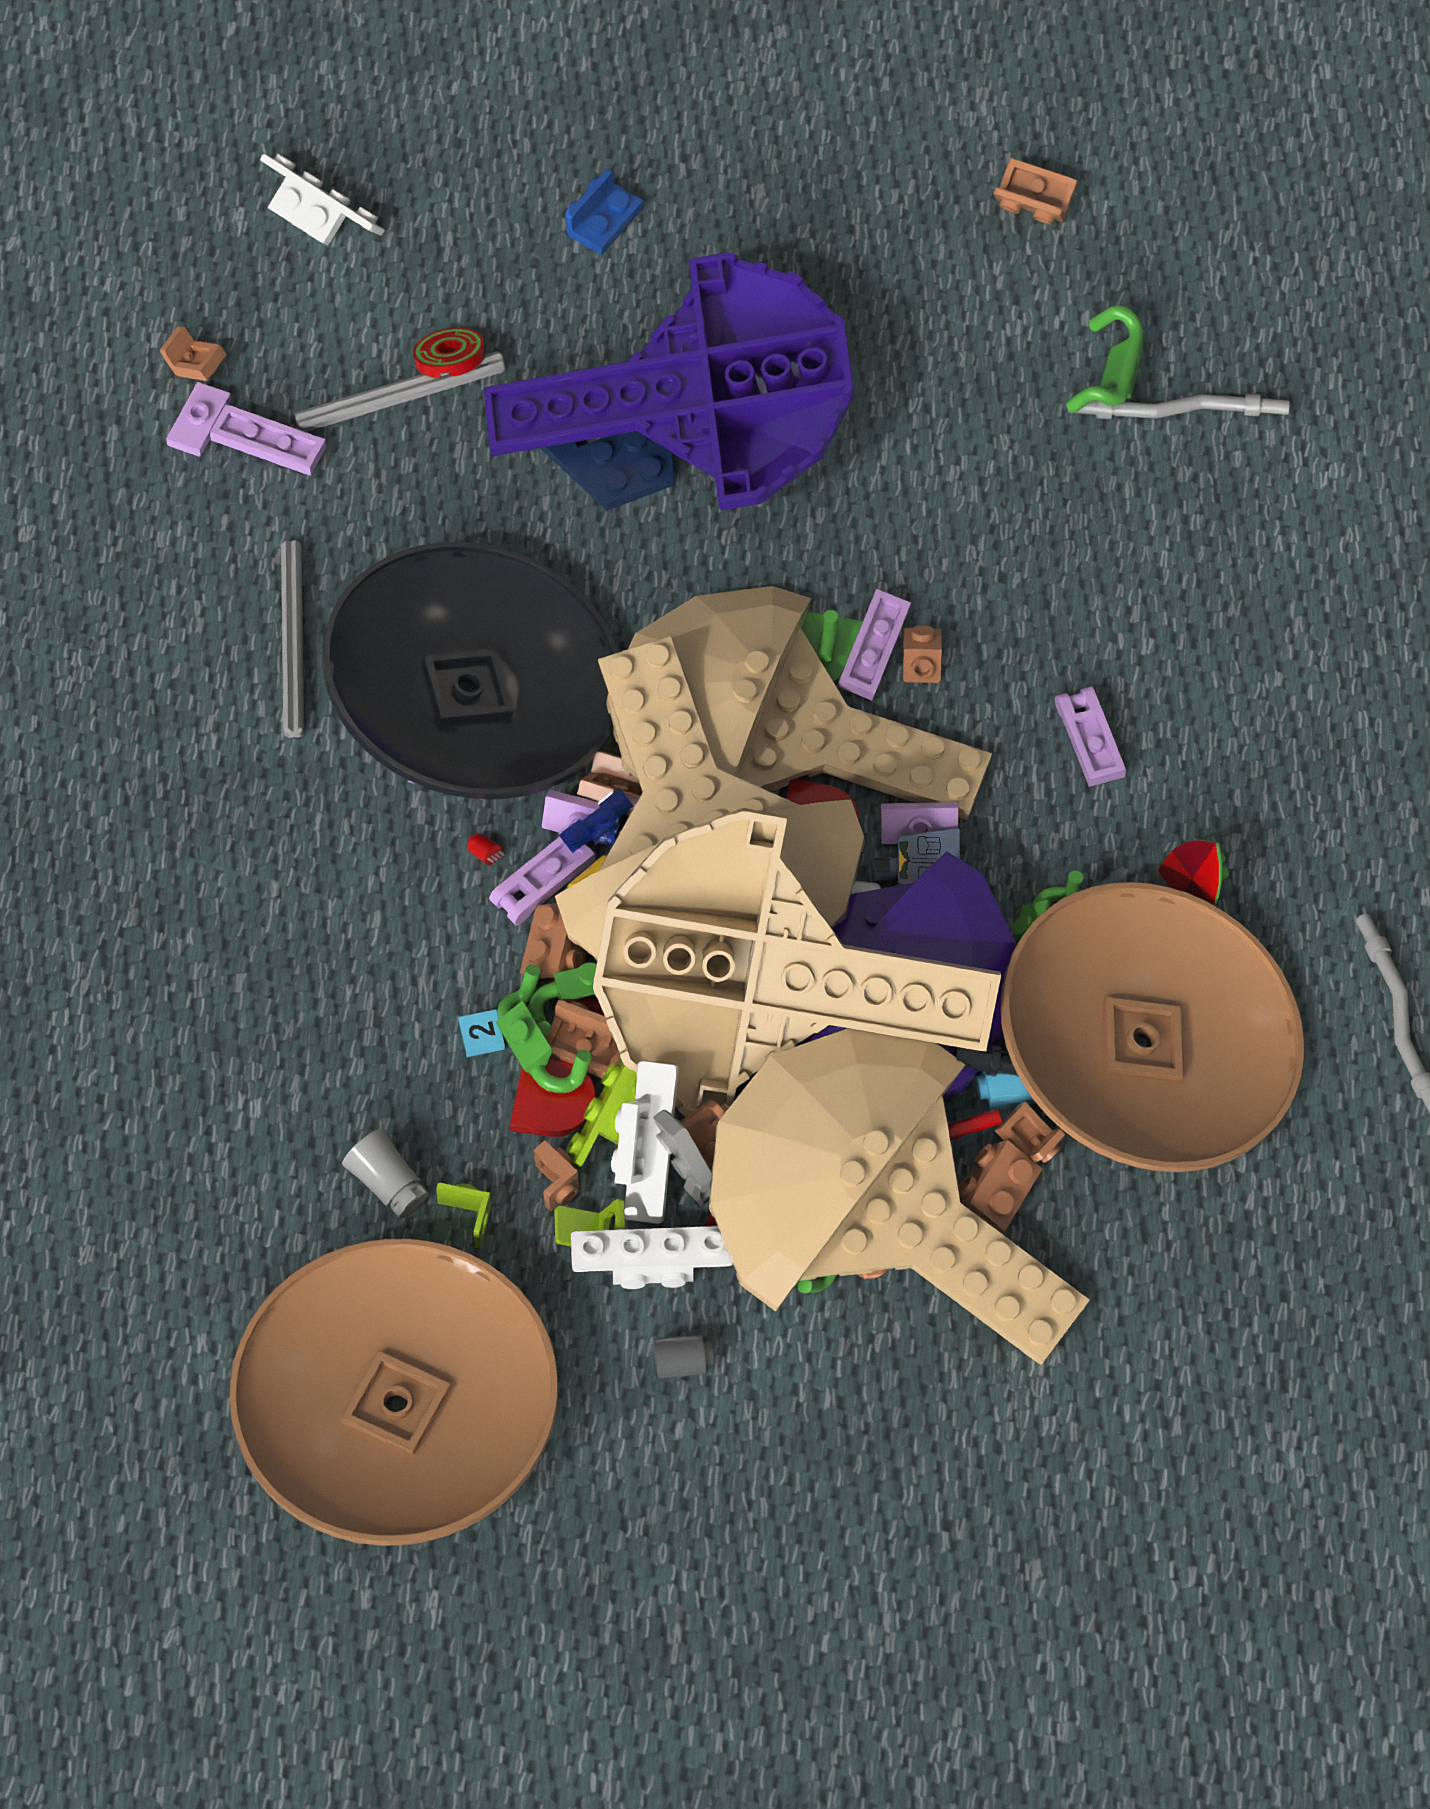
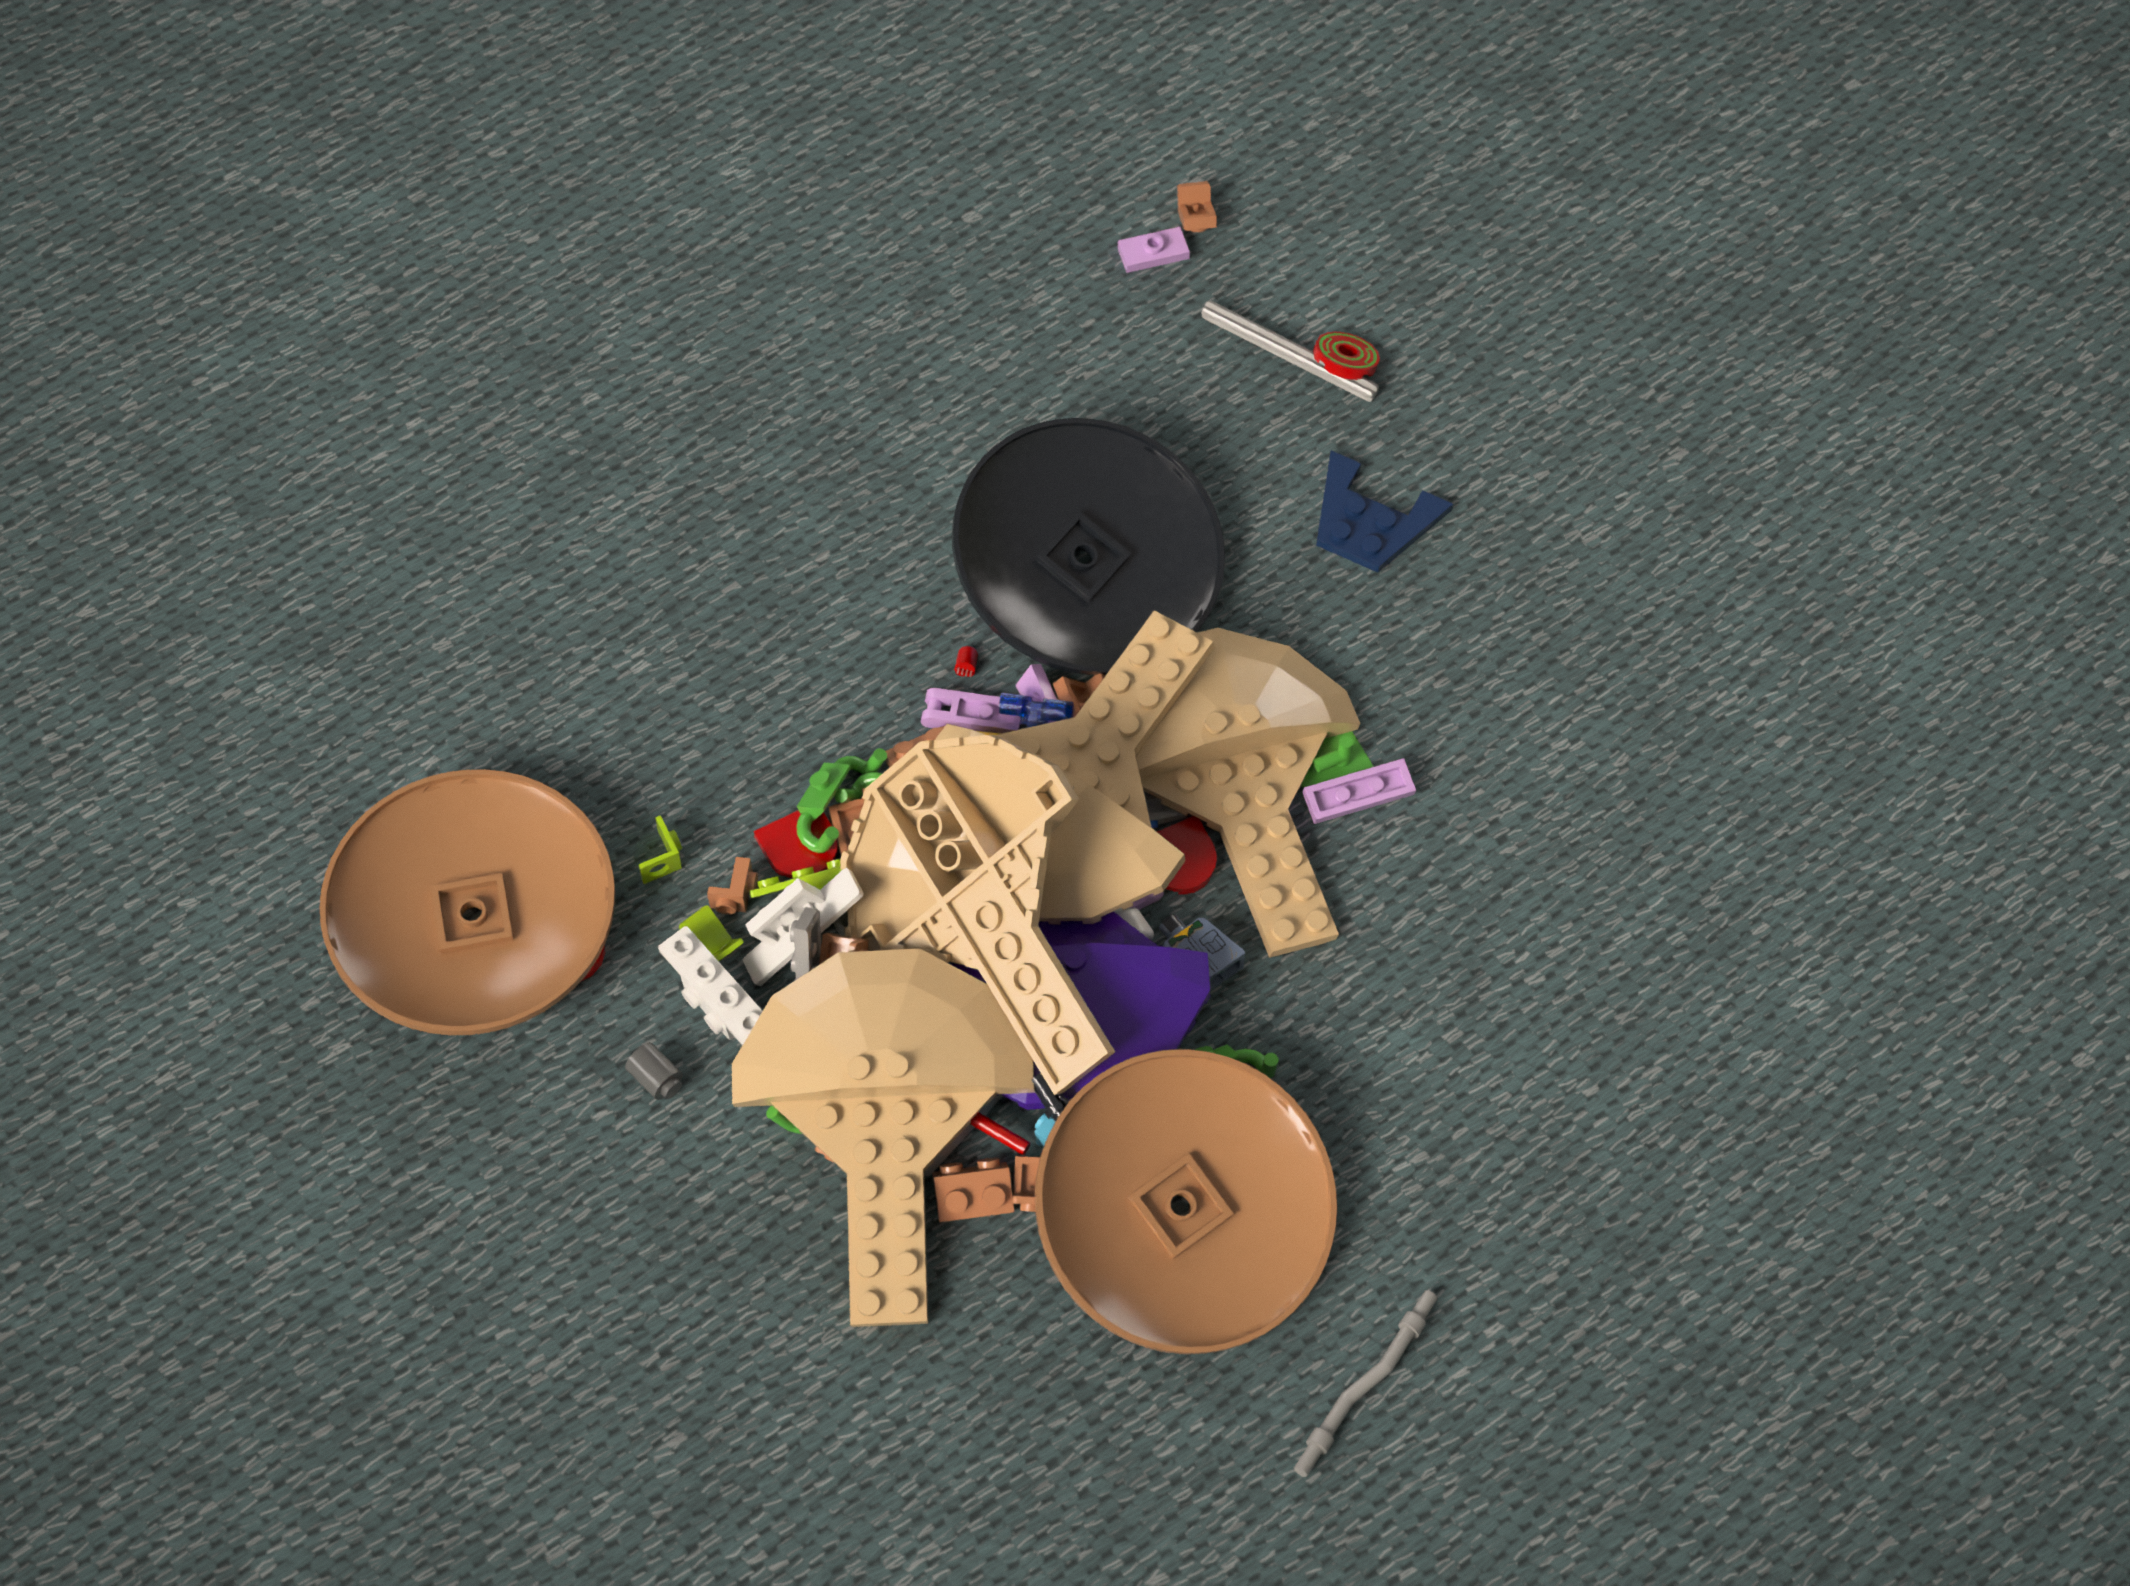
camera: 50 degrees right, 0 degrees up
lavender plate [210,404,326,476] -> none
white bracket [260,154,385,245] -> none
light grey axle [281,540,304,738] -> none
light grey plant [342,1129,429,1219] -> none
medium azure tile [458,1009,505,1057] -> none
dark purple plate [483,252,855,511] -> none
blue bracket [565,168,644,255] -> none
lavender plate [881,802,958,844] -> none
nougat bracket [903,625,942,683] -> none
nougat bracket [993,158,1078,225] -> none
lavender plate [1055,686,1126,787] -> none
bright green piece [1066,305,1144,413] -> none
light grey bar [1068,394,1290,419] -> none
shield [1158,839,1229,906] -> none

